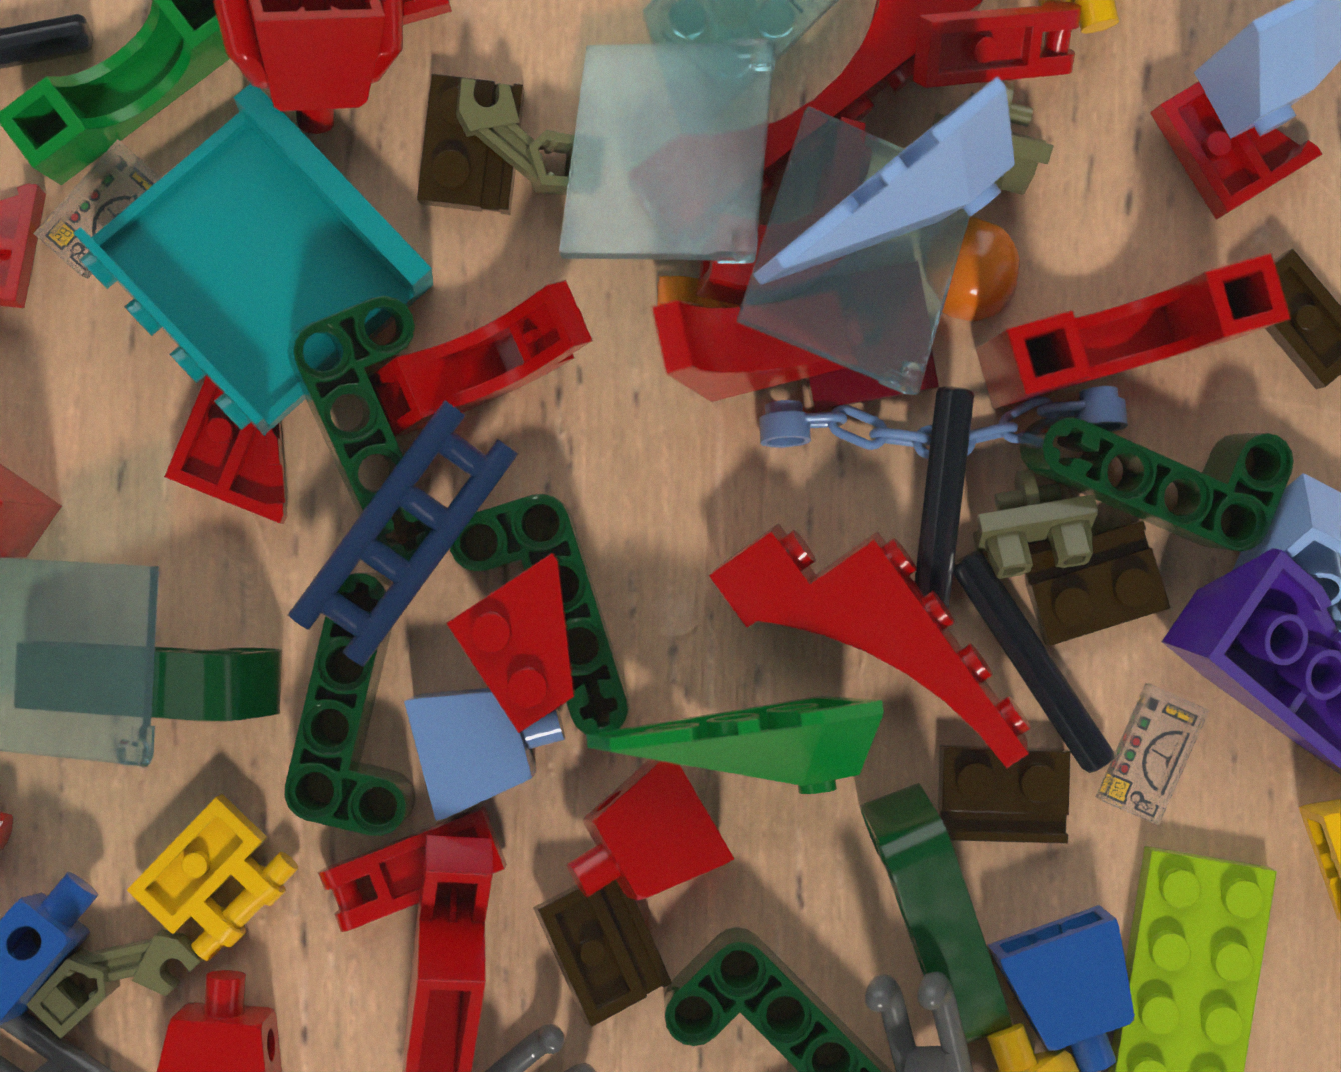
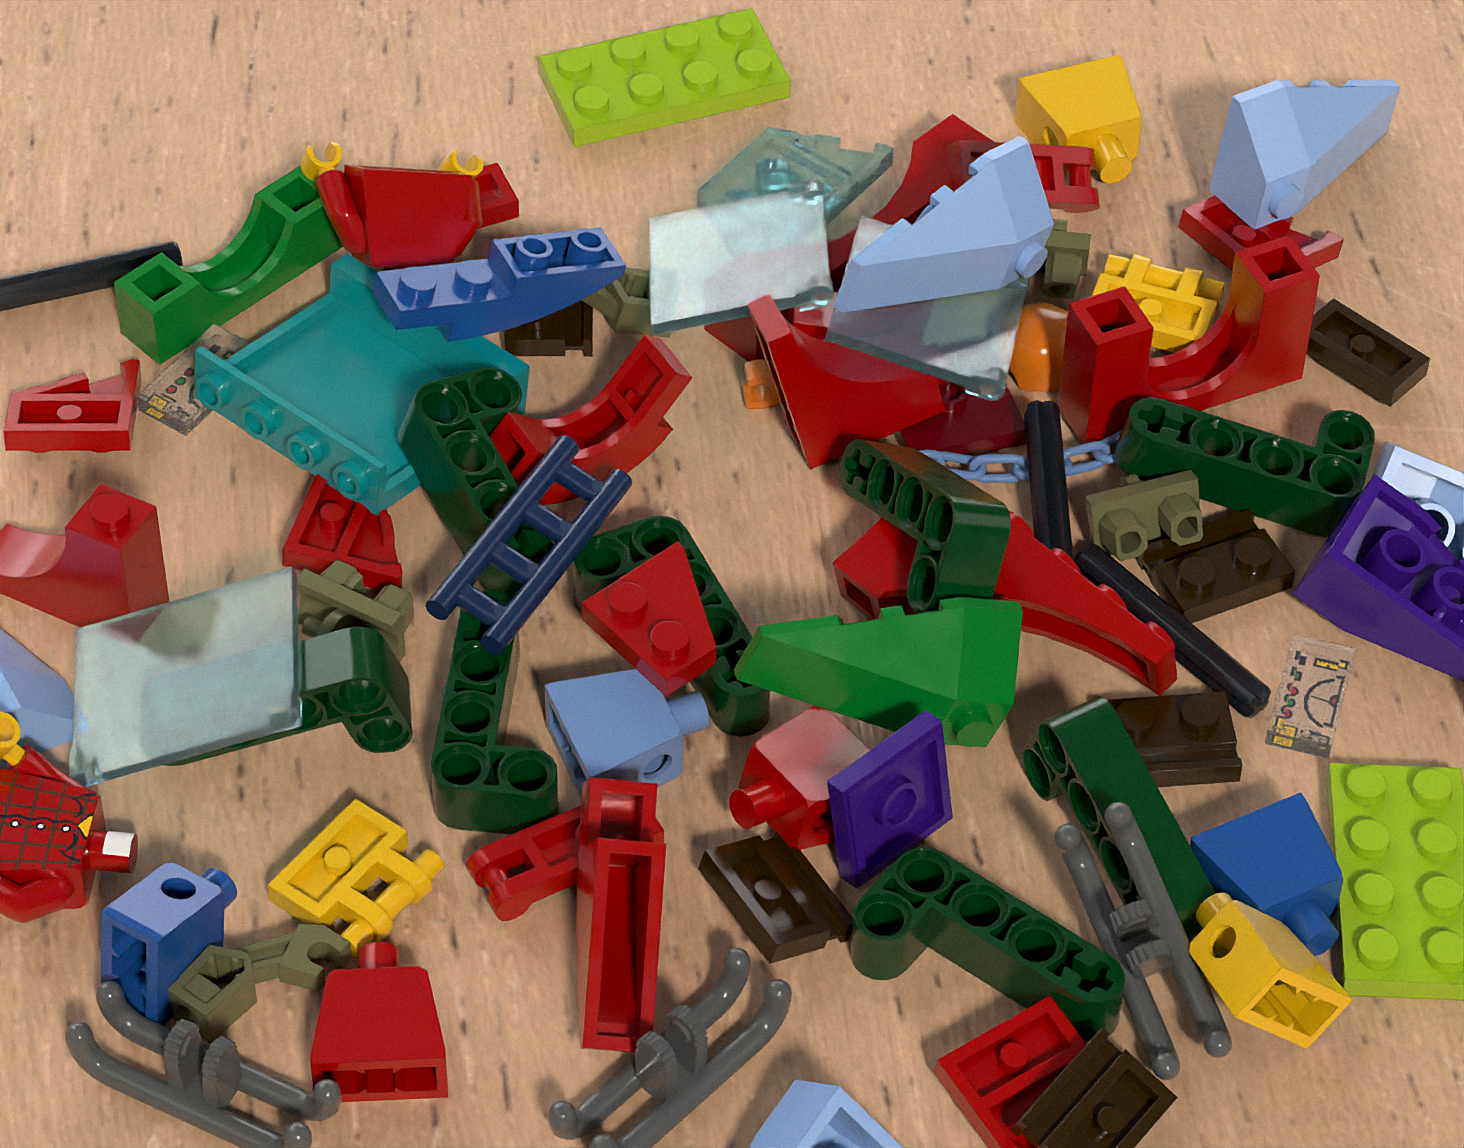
camera: 10 degrees left, 40 degrees down
none -> olive hips [294,560,414,662]
none -> blue slope [372,227,626,342]
none -> dark purple tile [827,710,953,889]
none -> dark green beam [840,439,1011,613]
none -> yellow plate [1092,254,1226,353]

